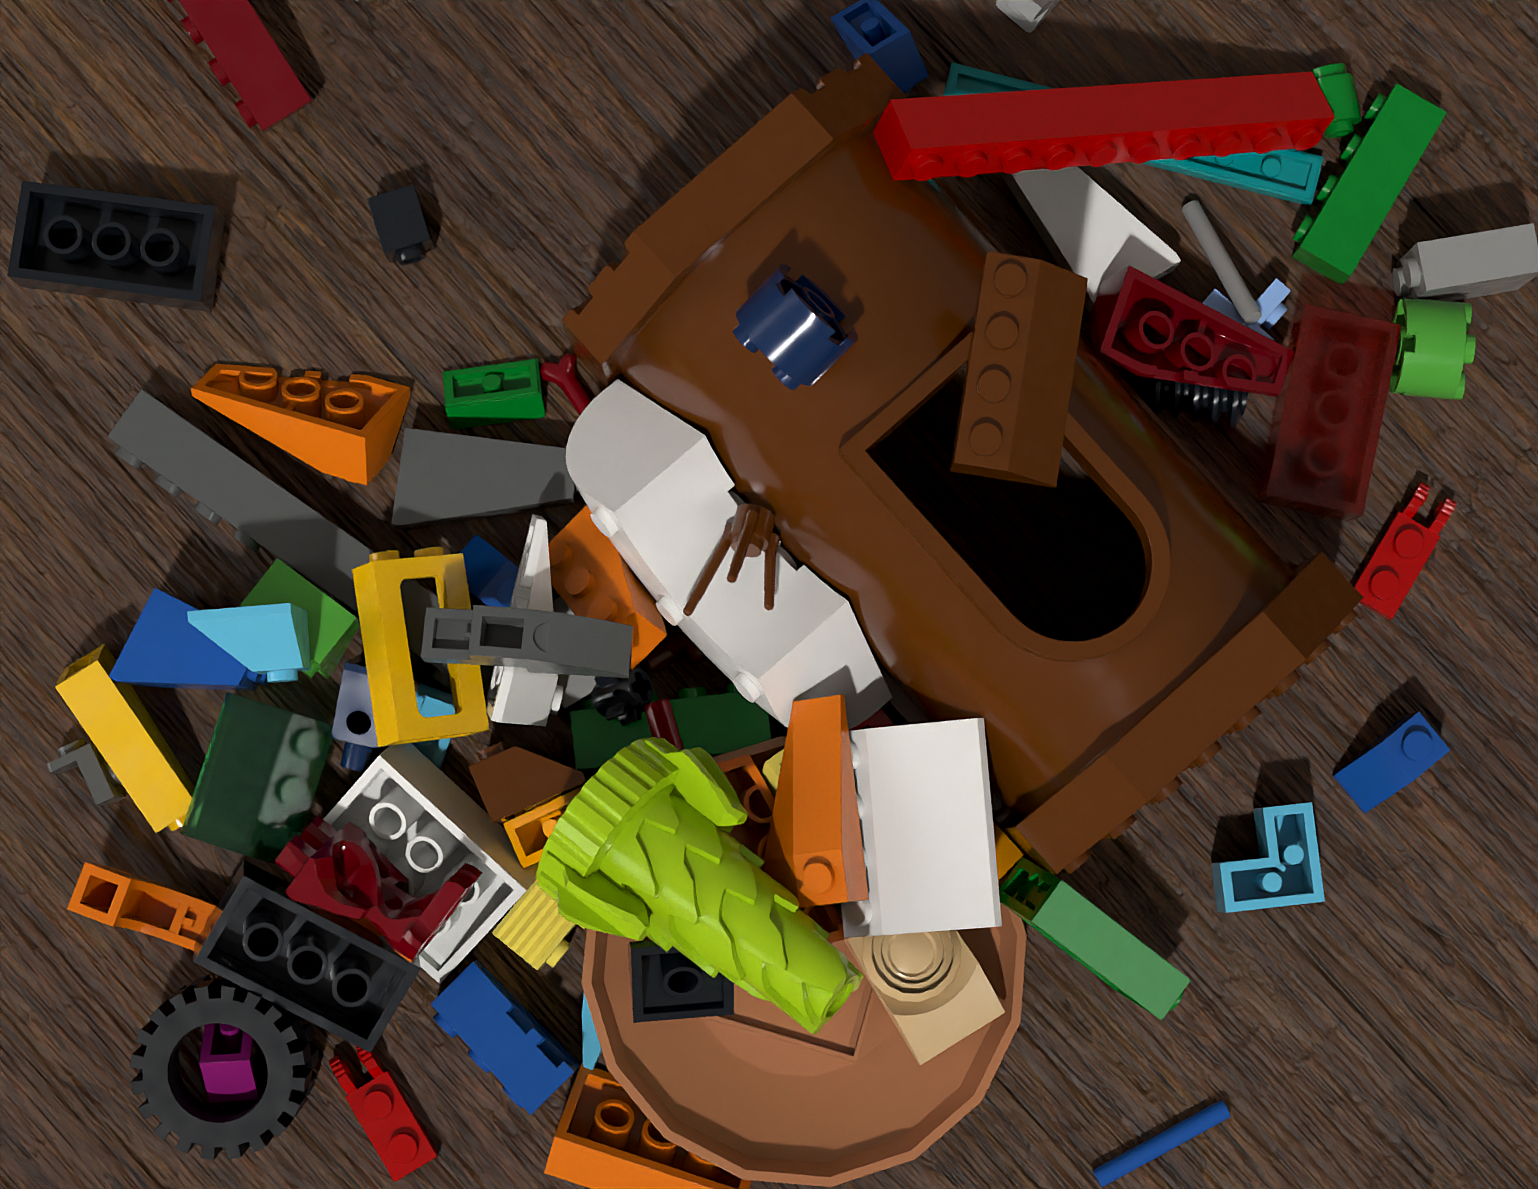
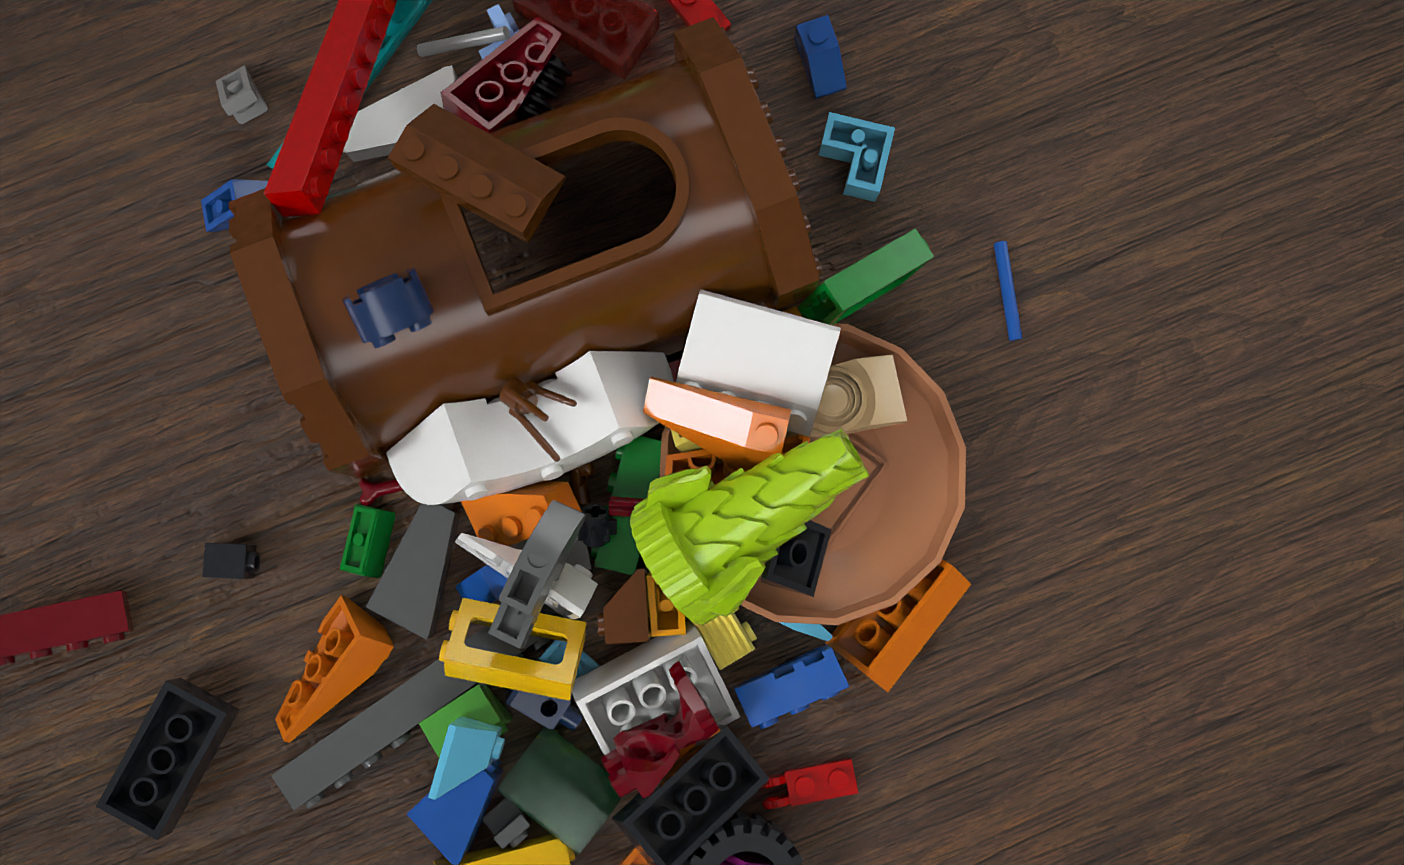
camera: 70 degrees left, 0 degrees up
none -> dark grey bracket [483,797,530,849]

